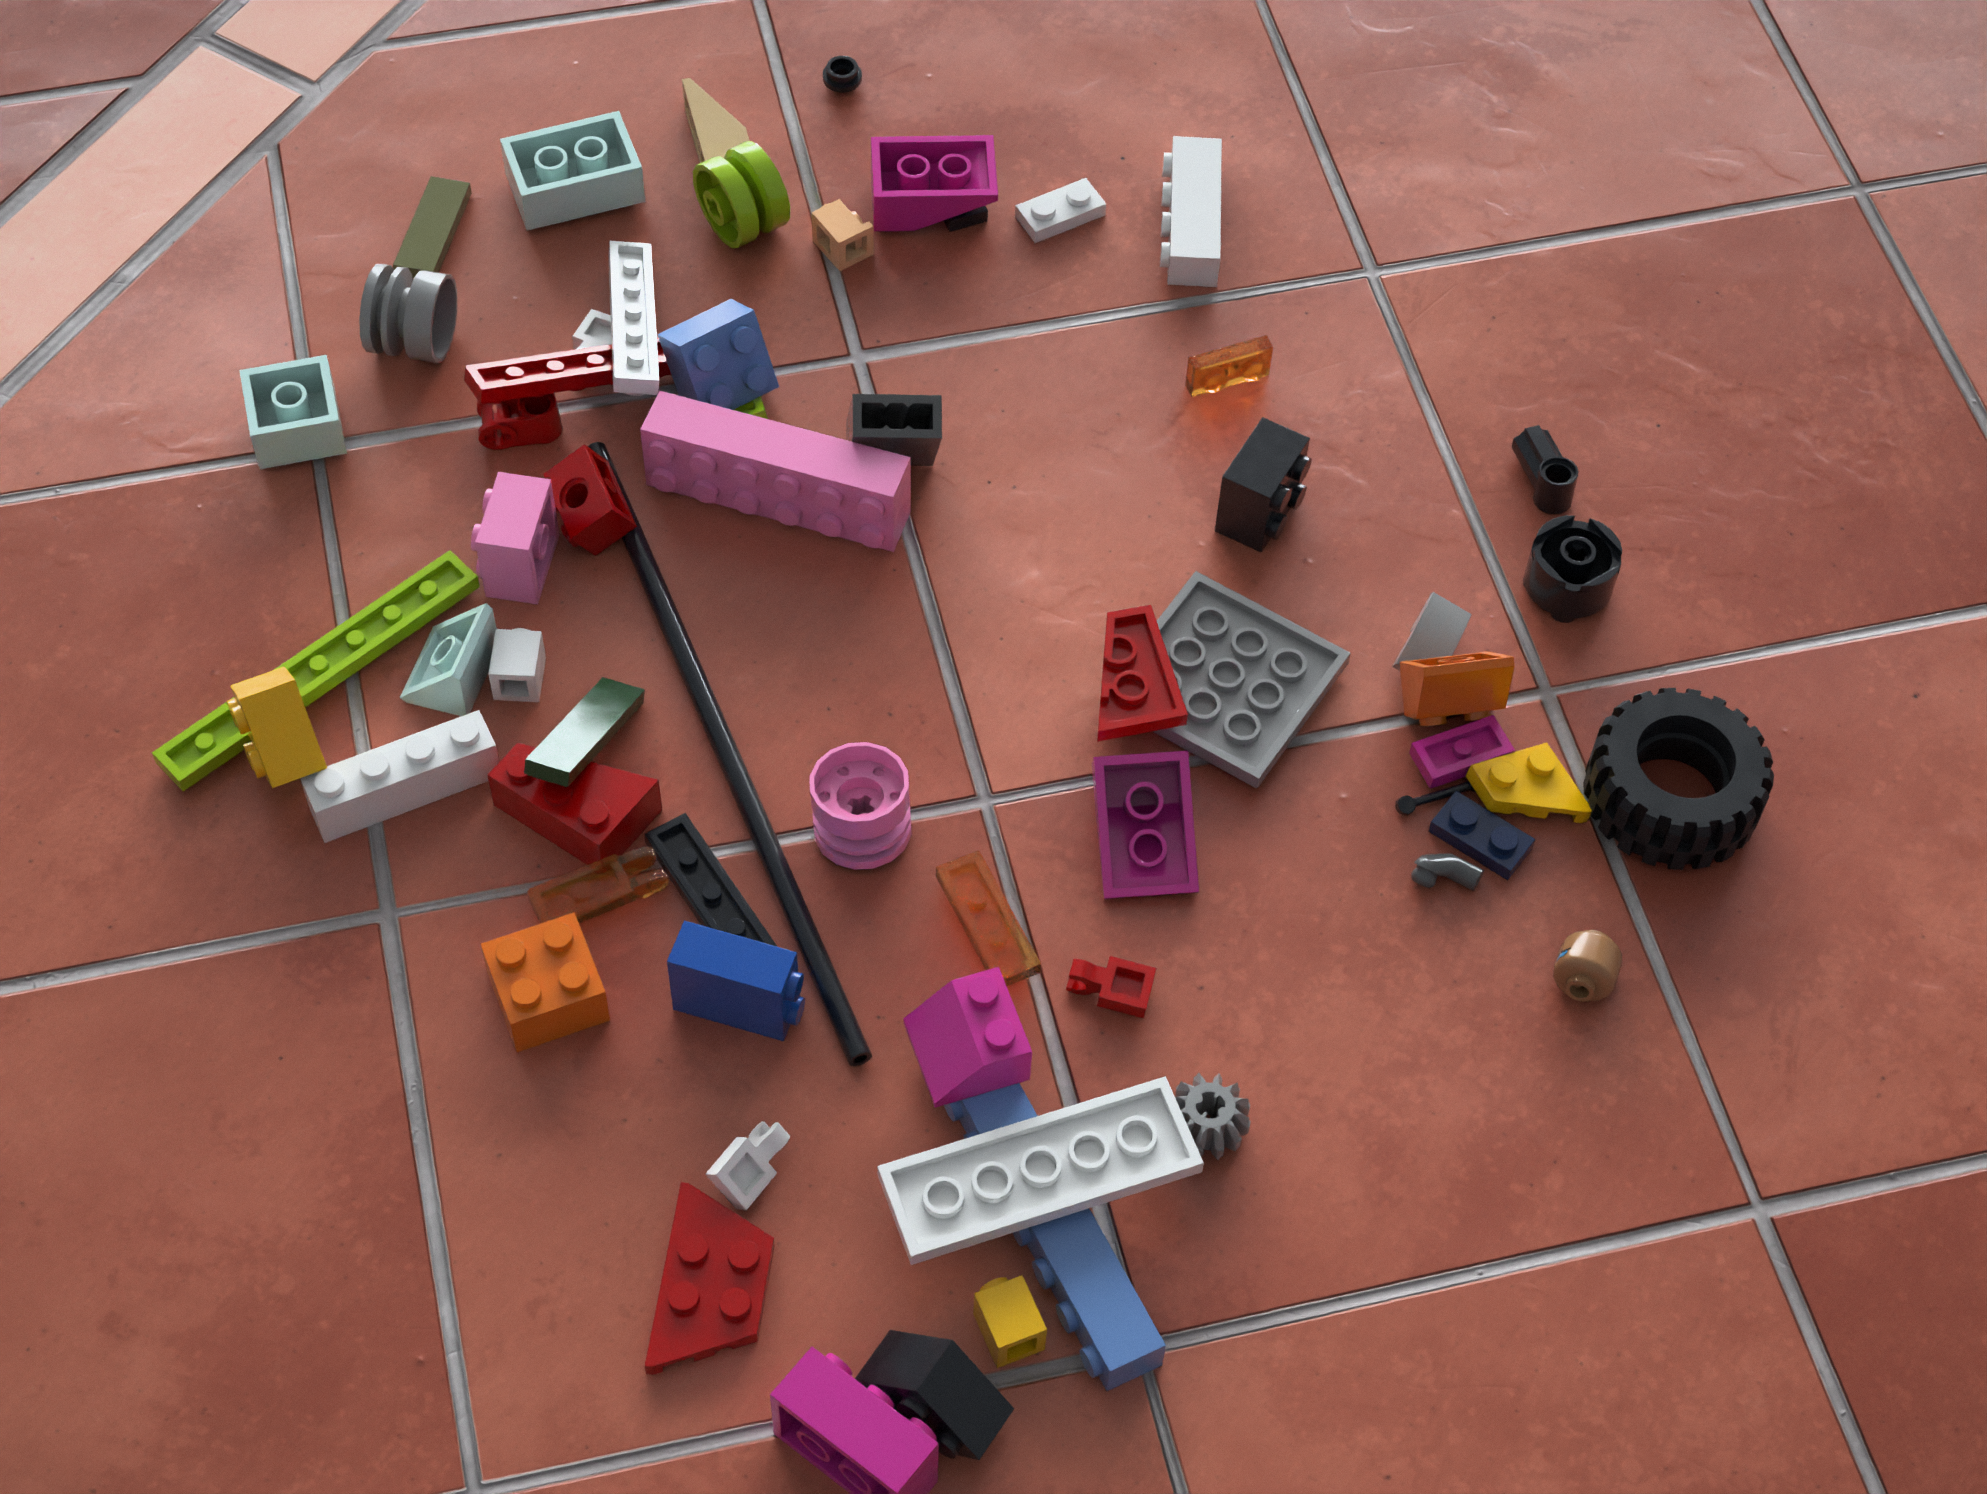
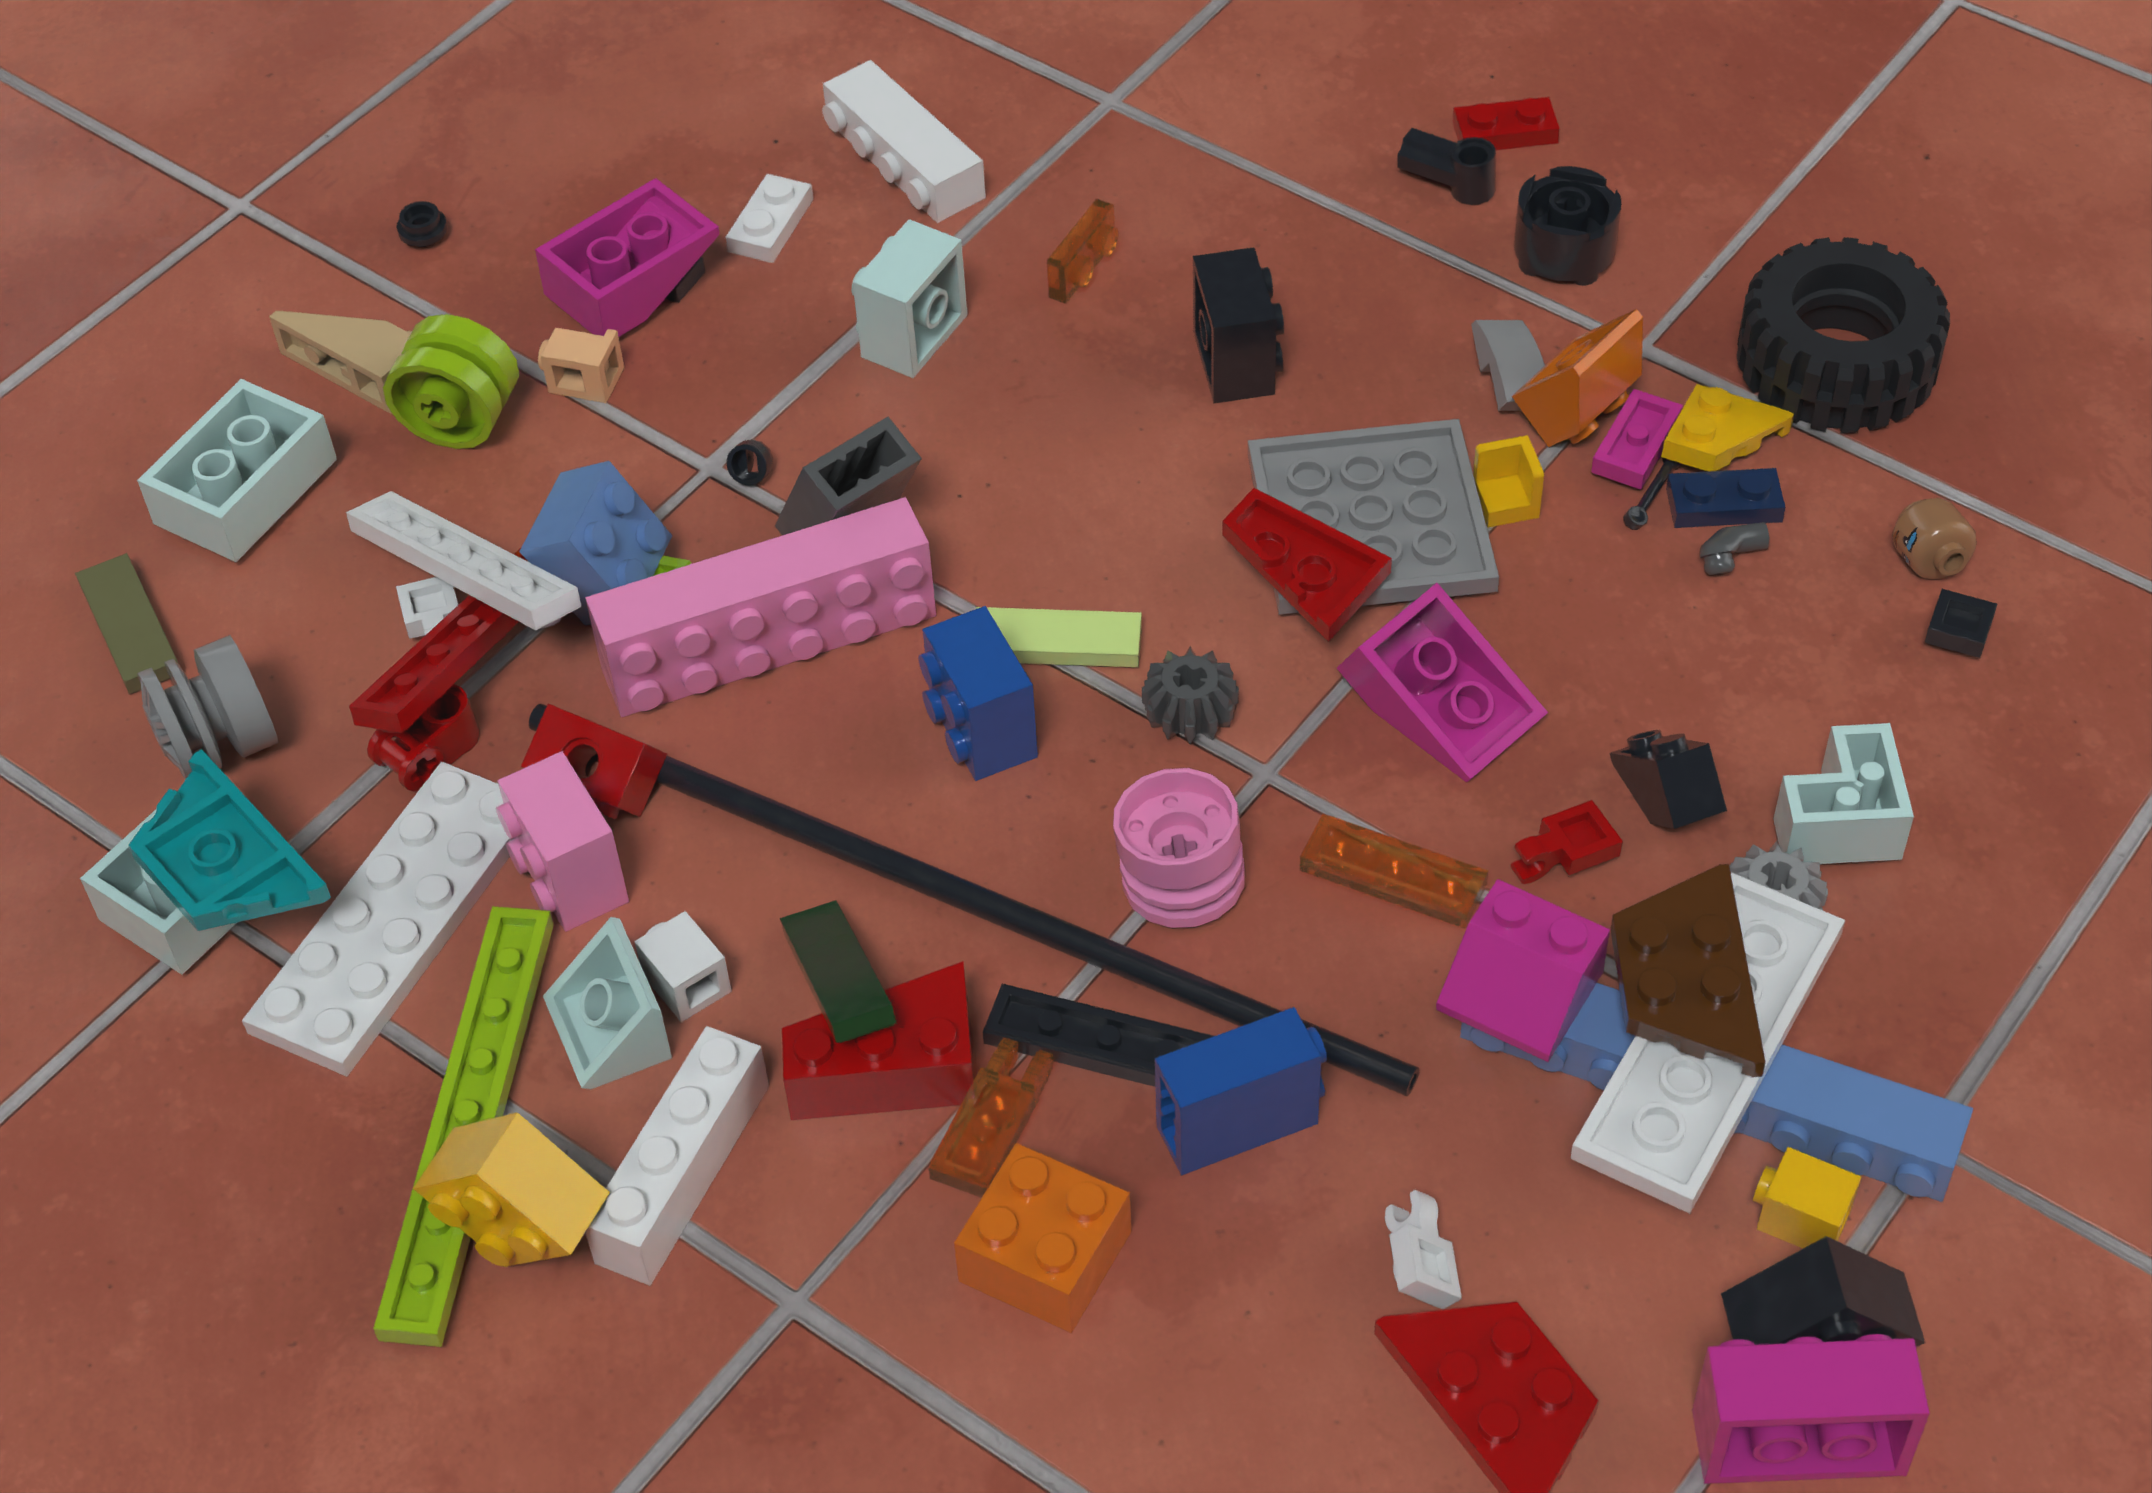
camera: 35 degrees left, 5 degrees down
none -> teal wing [128,749,331,931]
none -> white plate [242,761,514,1077]
none -> black hinge [726,440,773,485]
none -> light aqua brick [851,219,967,378]
none -> blue brick [918,606,1038,781]
none -> yellowish green tile [976,607,1142,667]
none -> dark grey gear [1142,646,1239,744]
none -> red plate [1452,97,1560,150]
none -> yellow panel [1473,435,1544,528]
none -> black slope [1610,730,1727,829]
none -> reddish brown wing [1610,864,1766,1077]
none -> light aqua brick [1773,723,1914,864]
none -> black plate [1925,589,1998,658]

